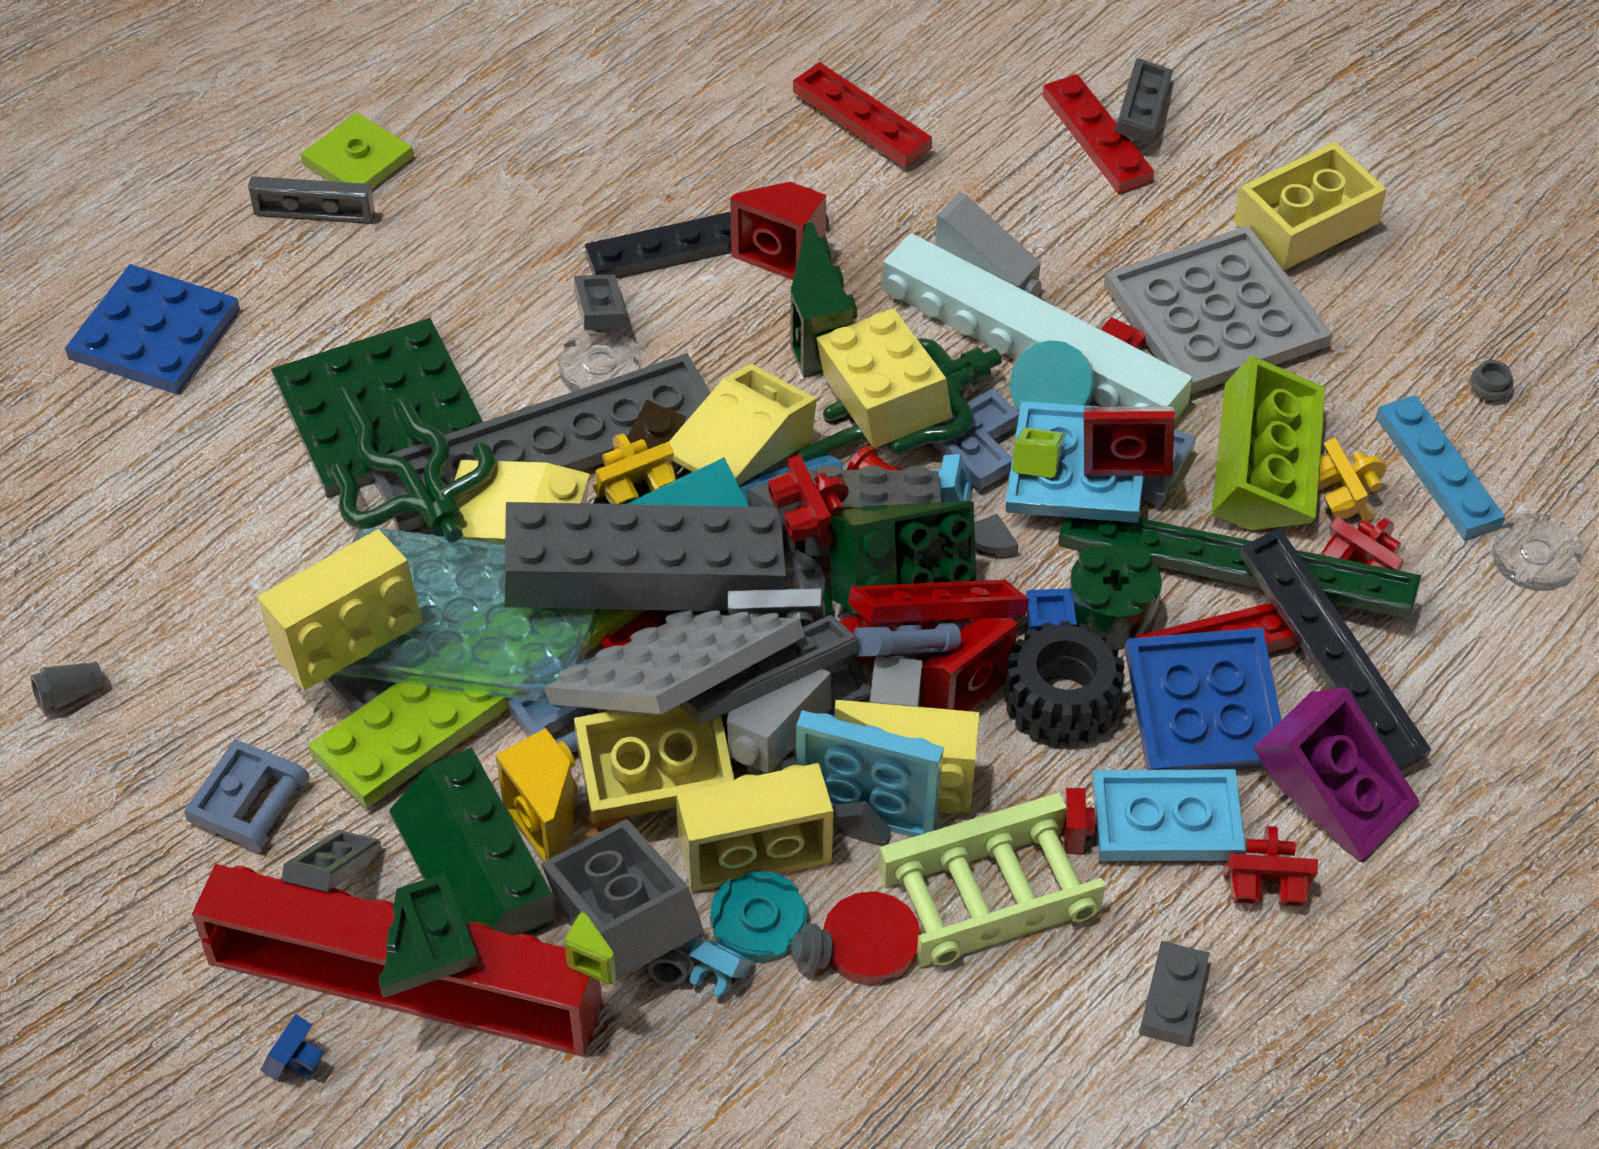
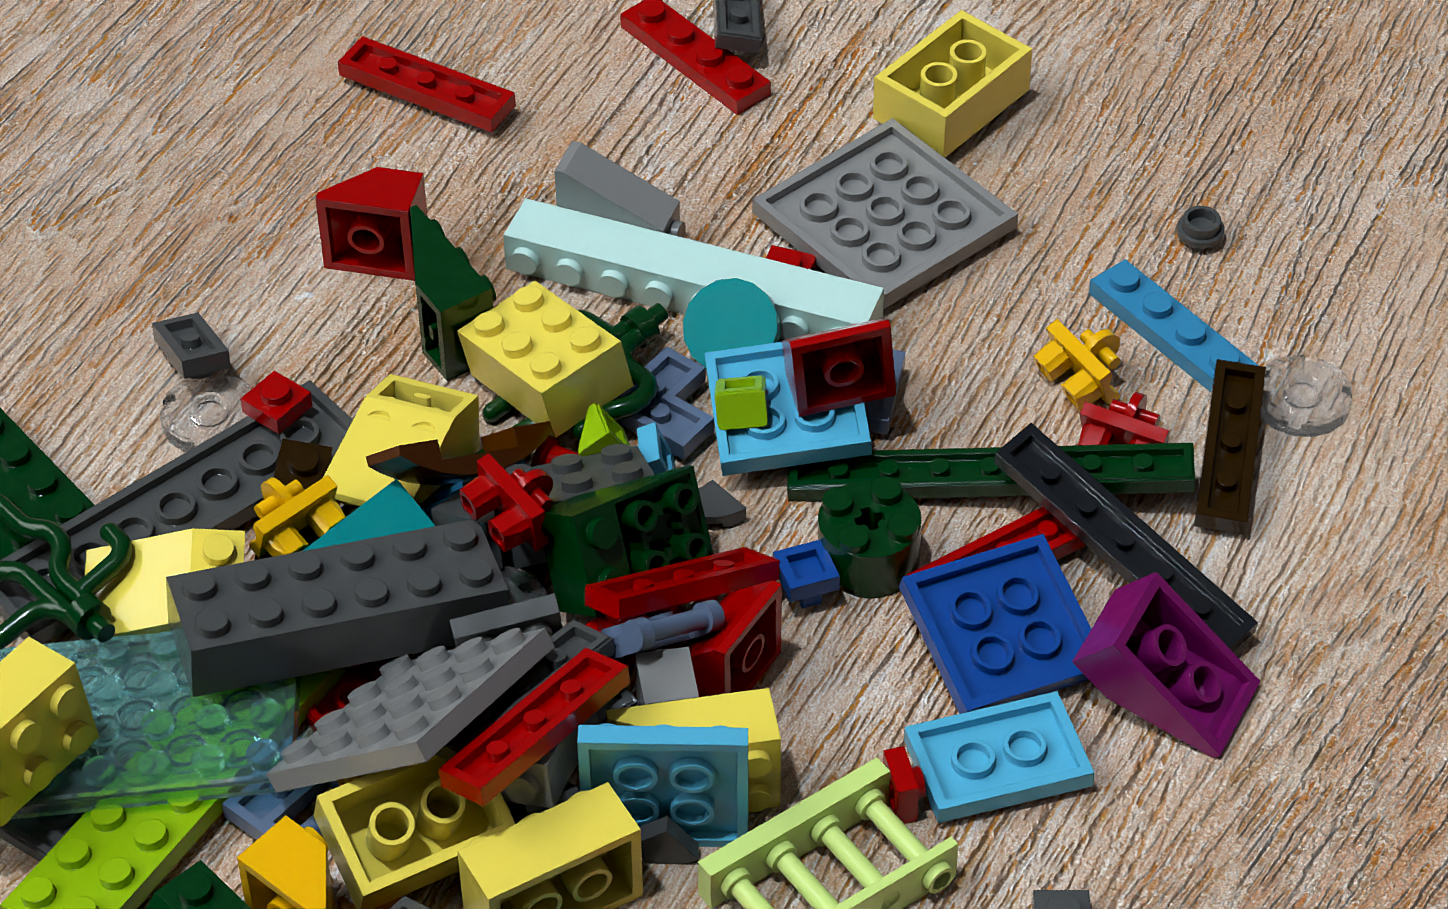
camera: 15 degrees left, 5 degrees down
black plate [585,211,829,279] -> none
black tyre [1005,621,1125,748] -> none
lime slope [1211,355,1325,530] -> none
red hips [1223,826,1318,907] -> none
none -> red plate [240,370,313,434]
none -> reddish brown slope [366,421,552,485]
none -> red plate [438,648,630,807]
none -> lime slope [578,403,630,457]
none -> dark brown plate [1194,359,1266,535]

